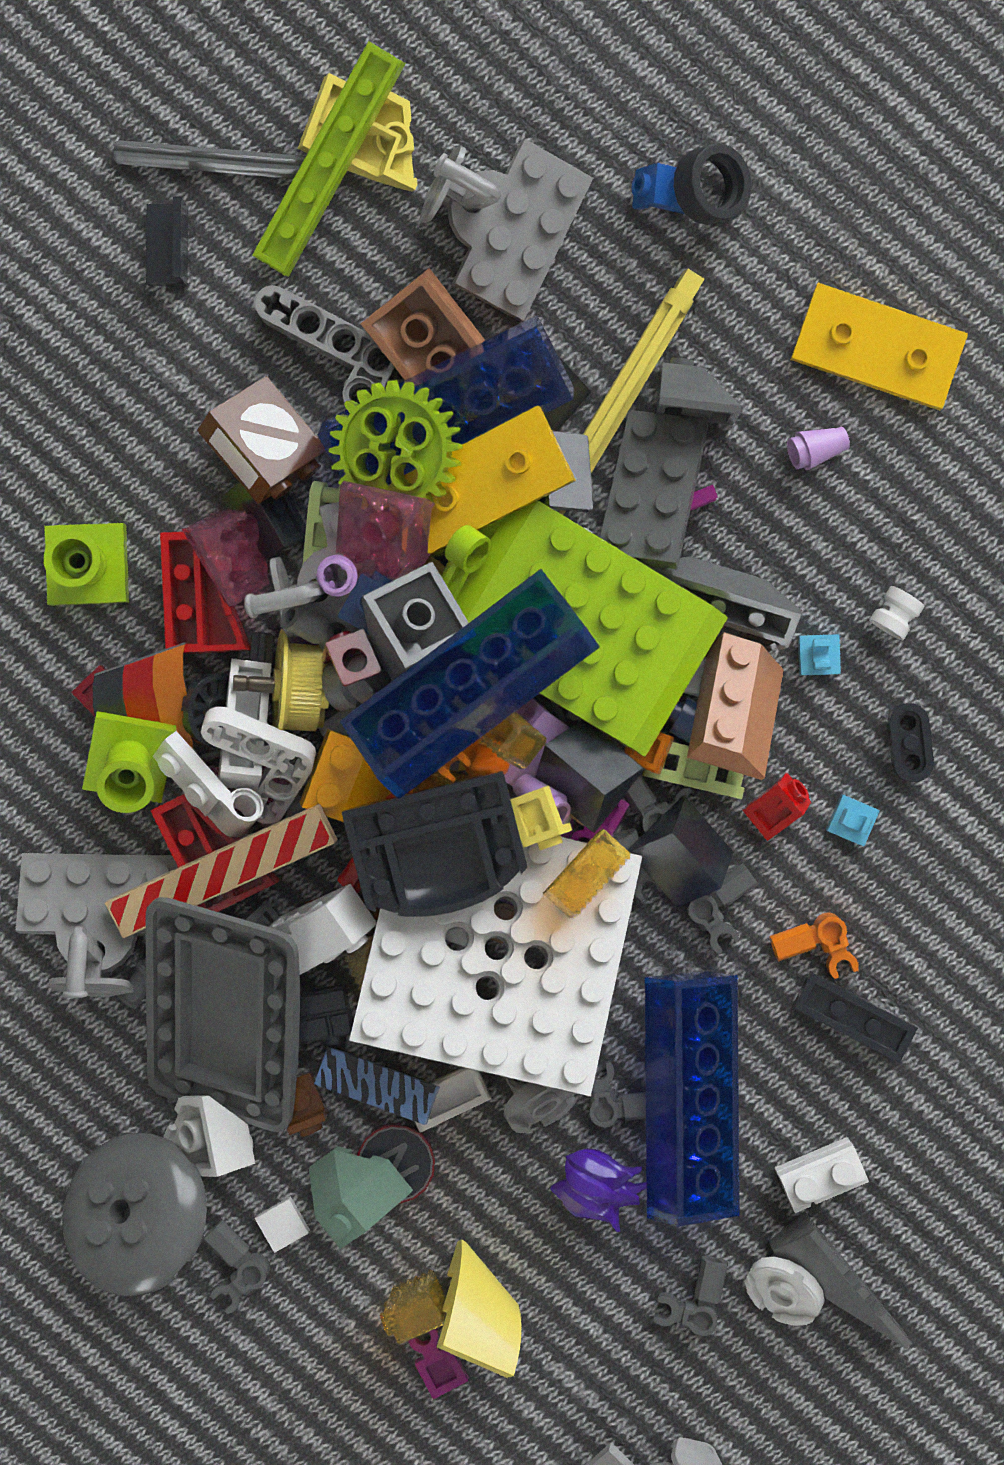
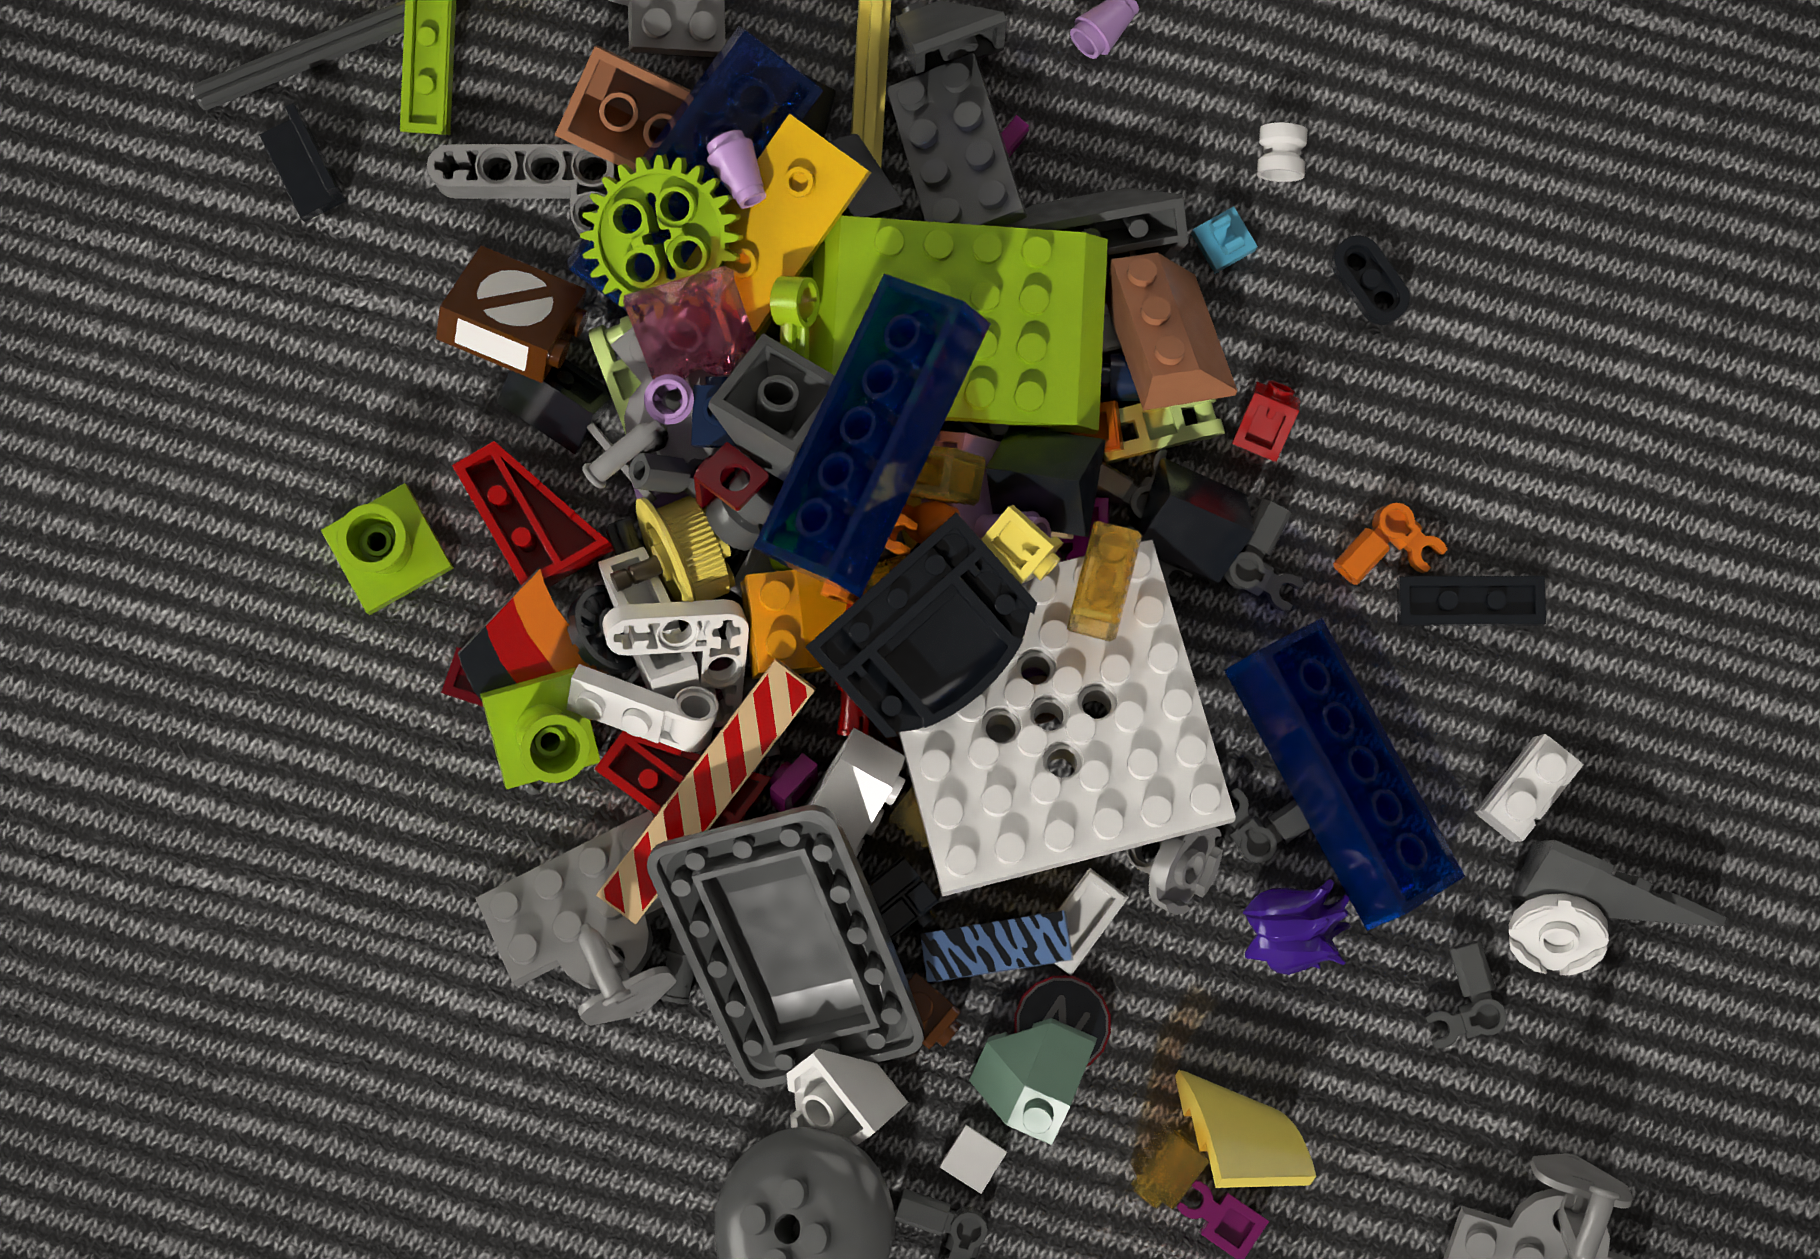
camera: 30 degrees left, 5 degrees down
clear pink slope [182,509,270,606] -> none
medium azure tile [826,794,880,846] -> none
none -> lavender cone [707,130,766,209]
none -> magenta plate [769,753,818,812]

